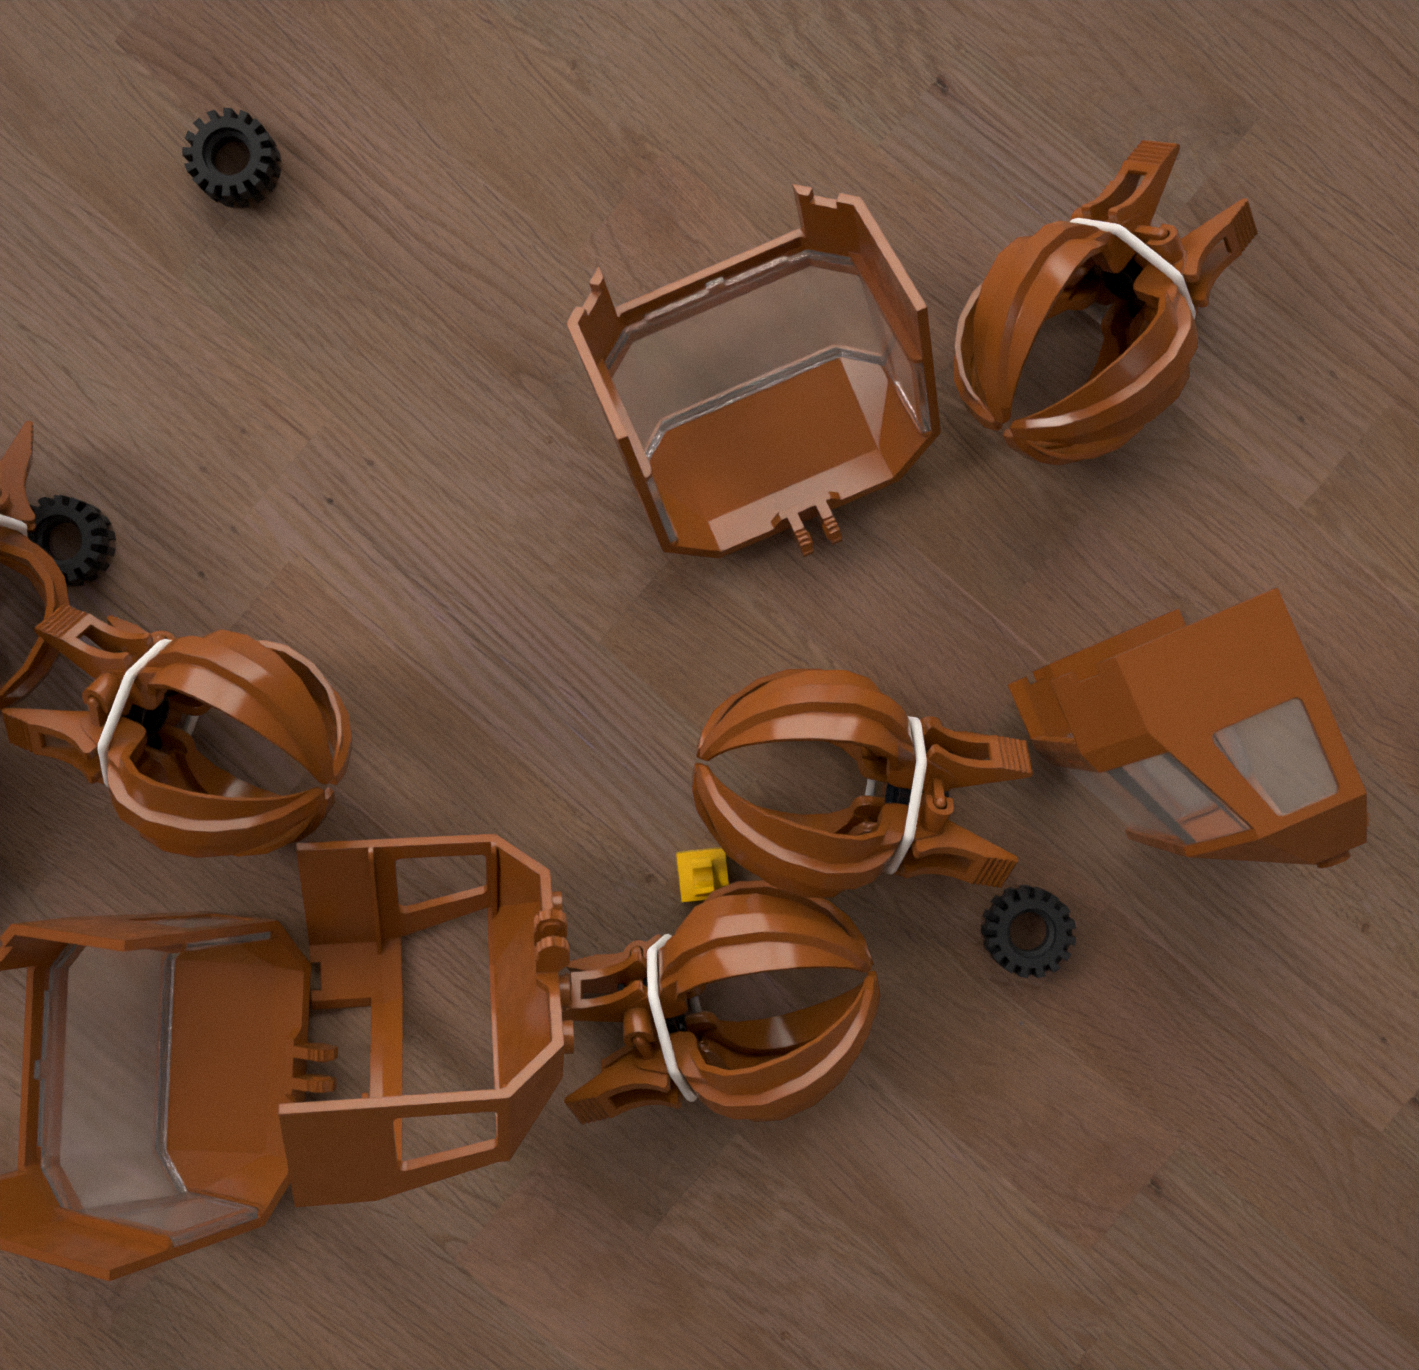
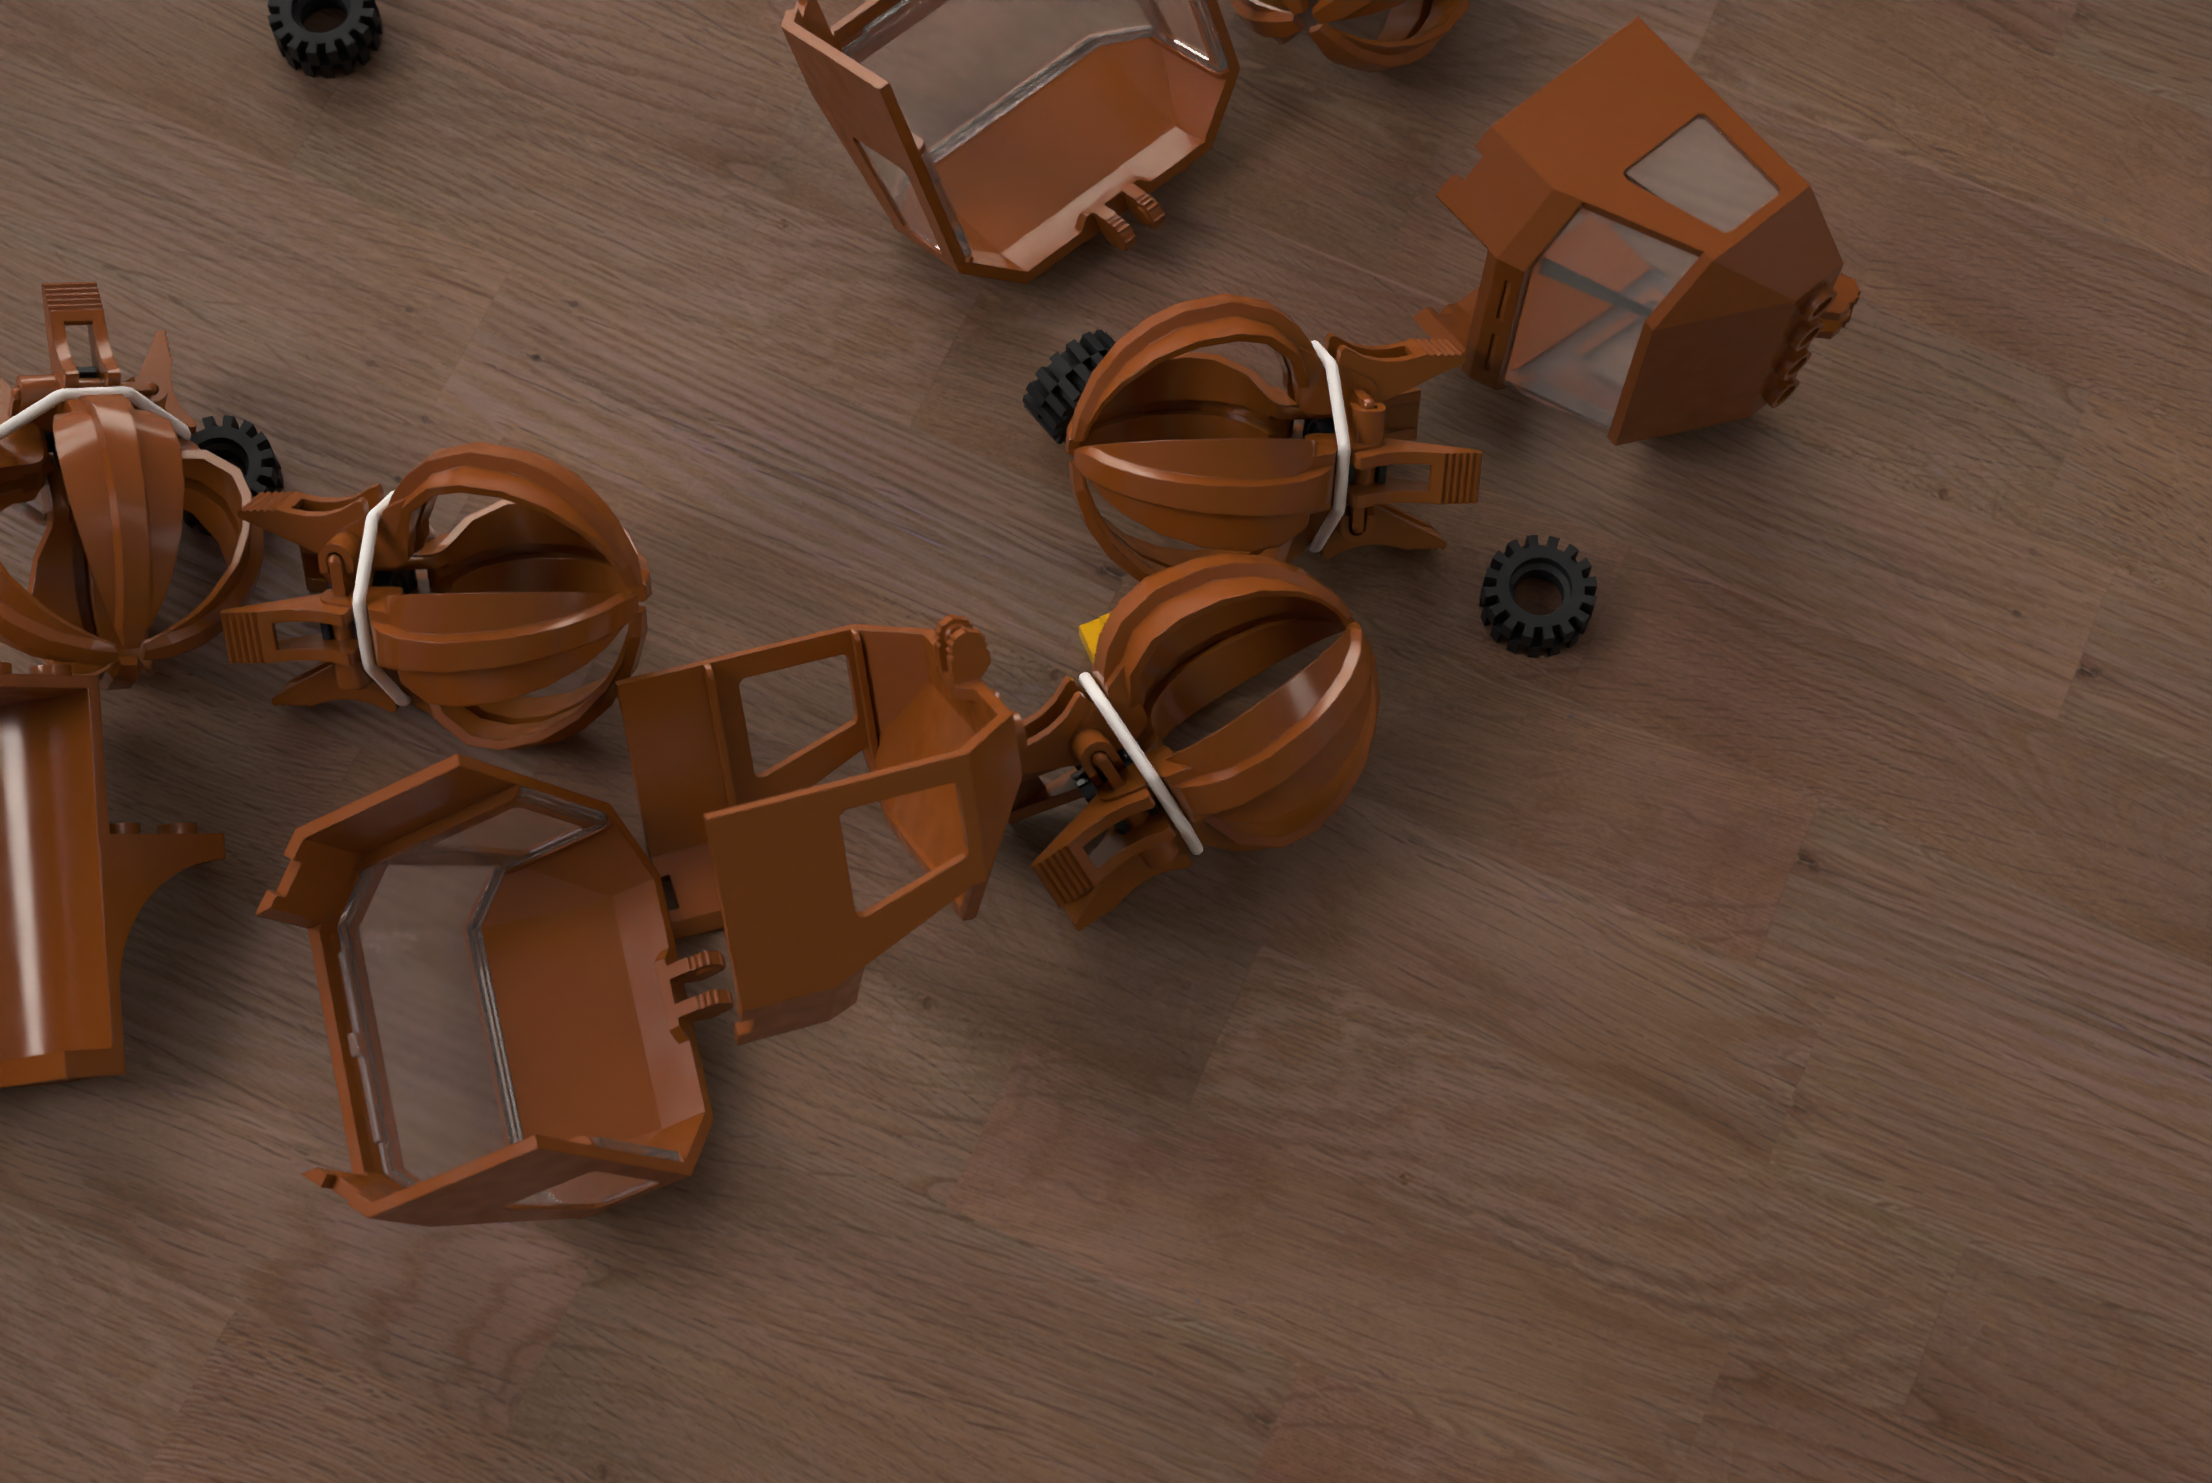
camera: 15 degrees left, 20 degrees down
none -> black tyre [1022,330,1116,444]

